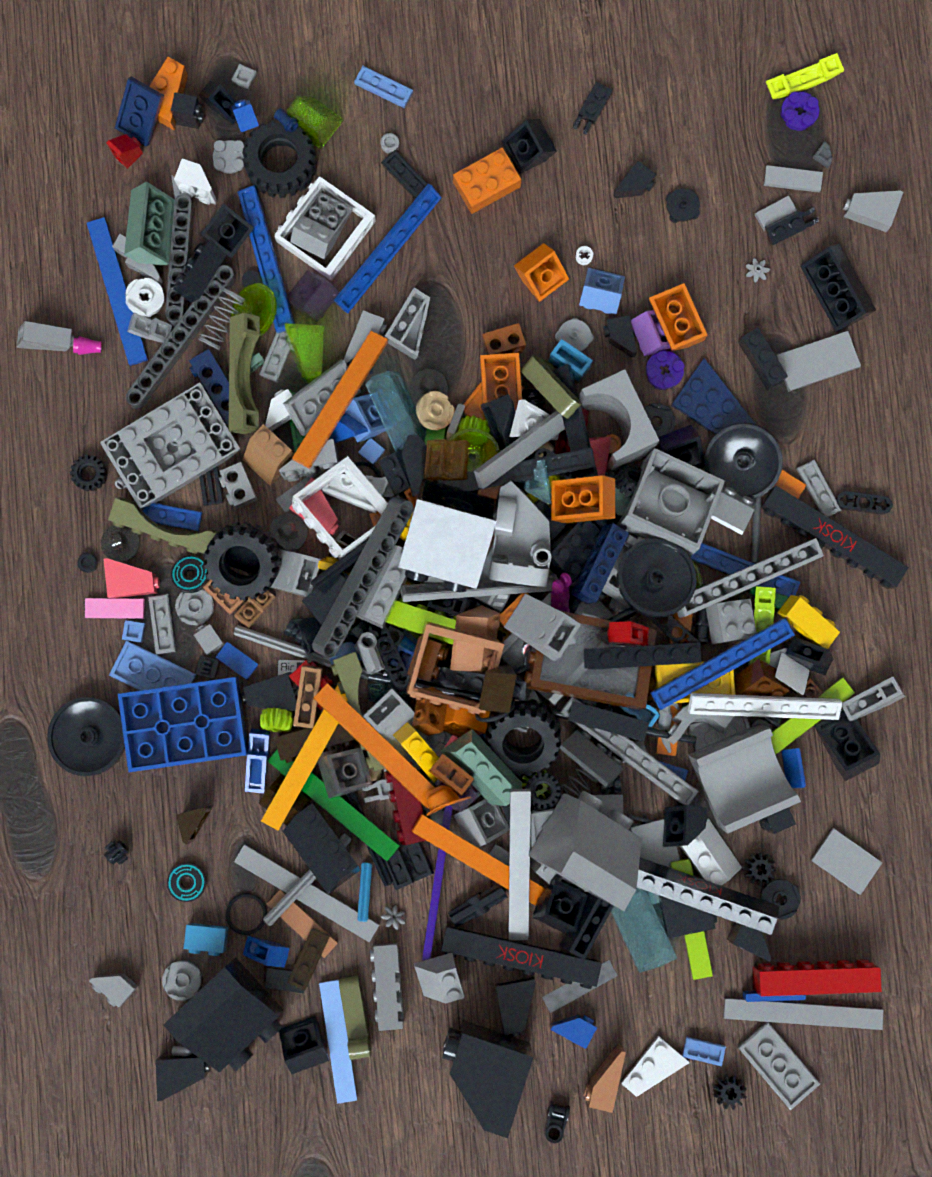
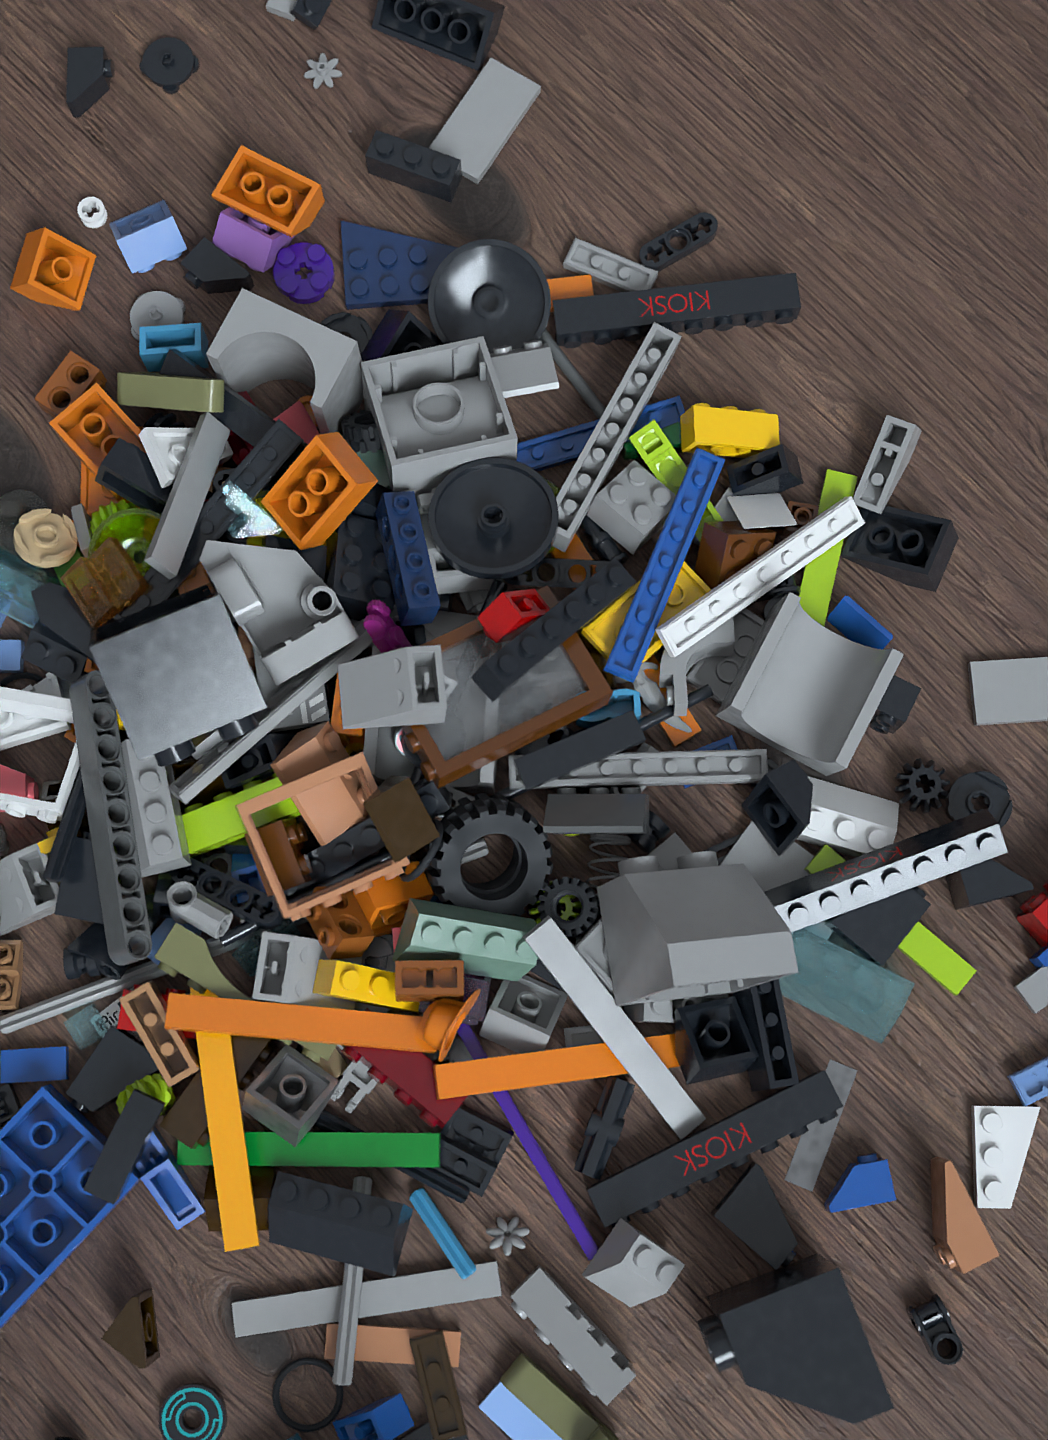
camera: 35 degrees left, 5 degrees down
none -> clear light blue tile [63,1004,109,1050]
none -> black slope [83,1088,165,1205]

